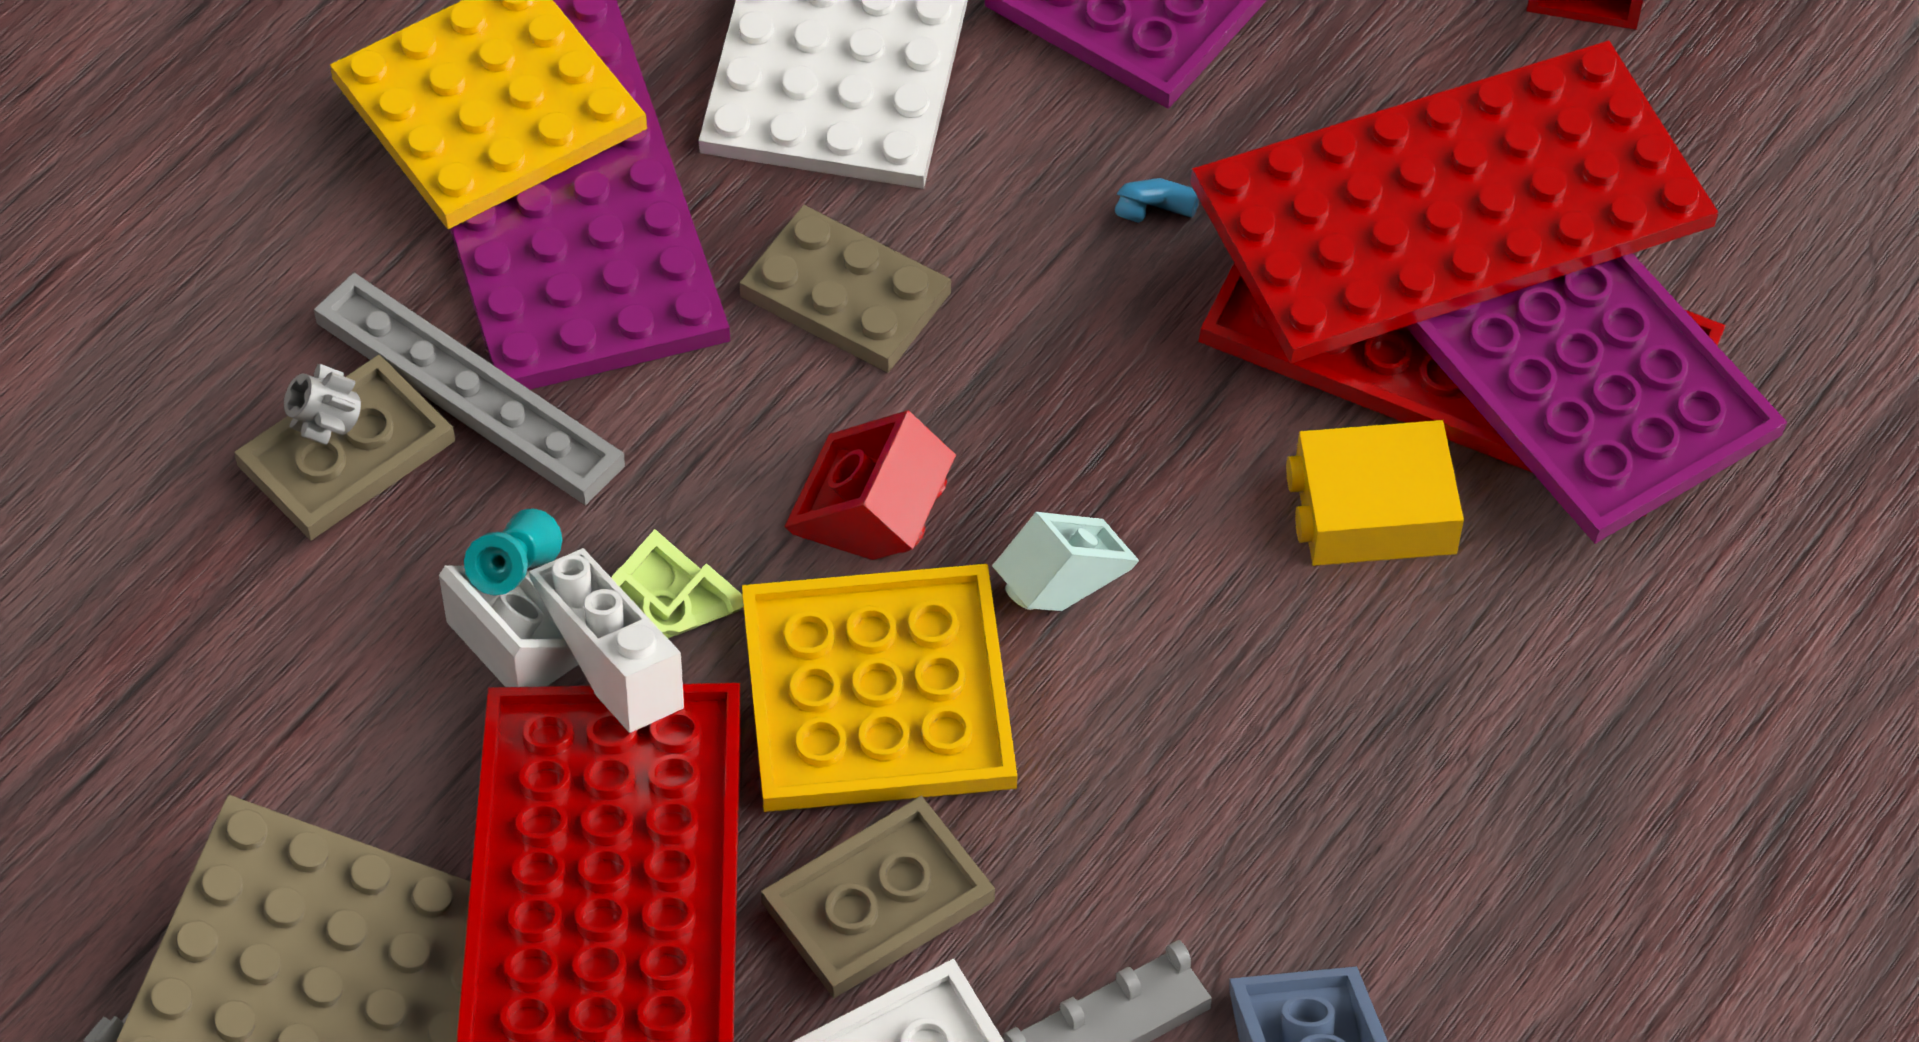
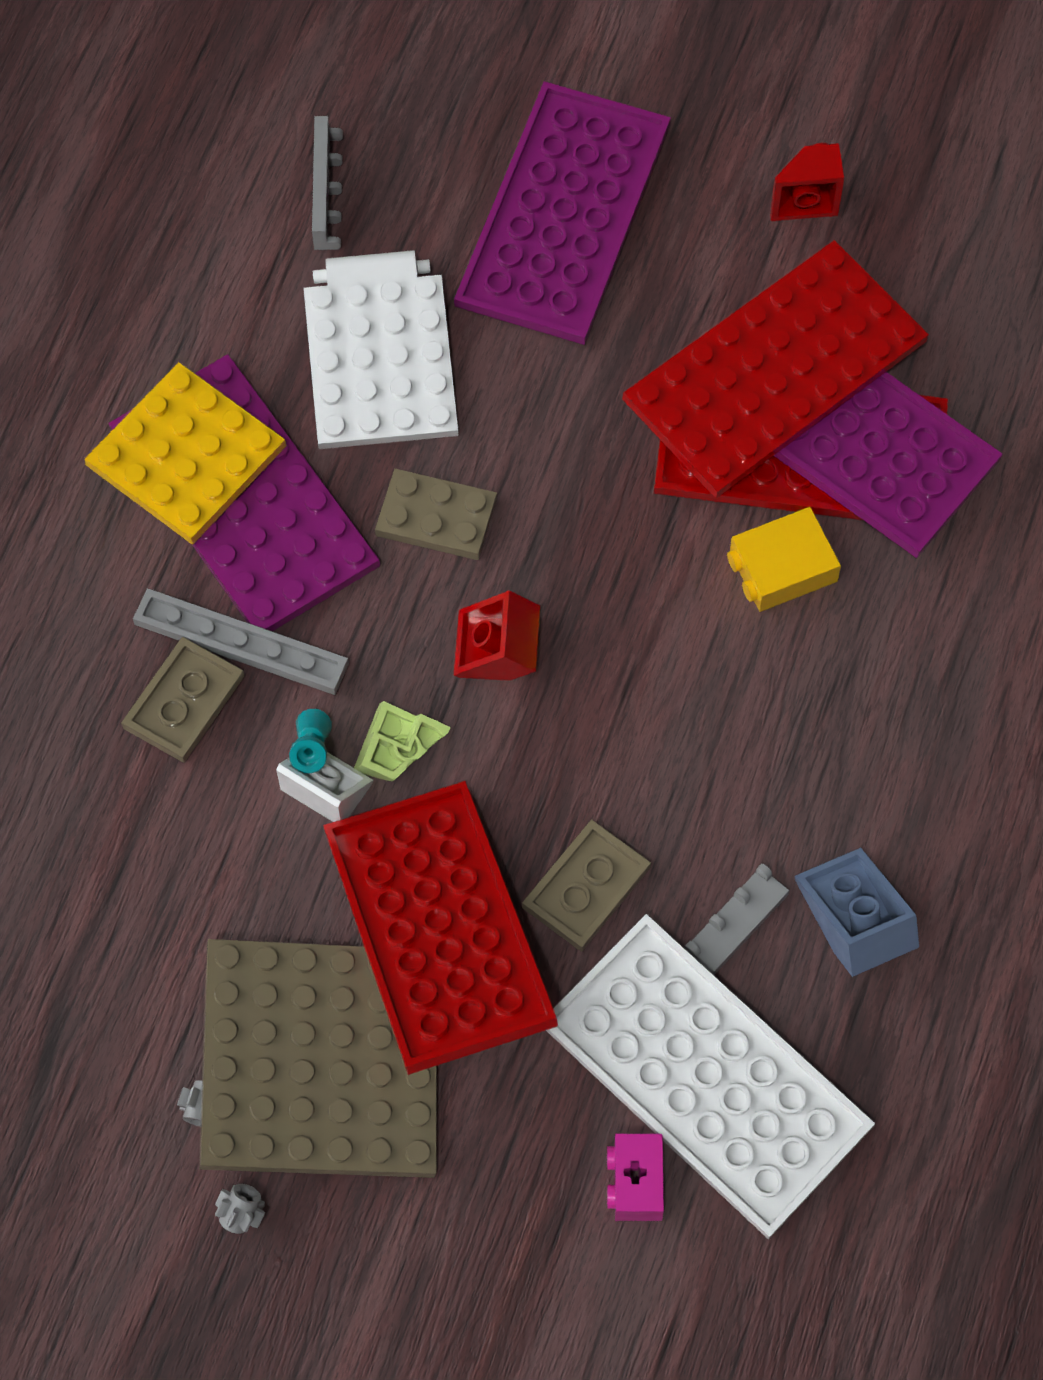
camera: 15 degrees left, 10 degrees up
light grey gear [284,364,361,445] -> none
white slope [529,548,684,733] -> none
yellow plate [742,564,1017,812] -> none
light aqua slope [992,512,1139,611] -> none
dark azure arm [1115,178,1200,223] -> none

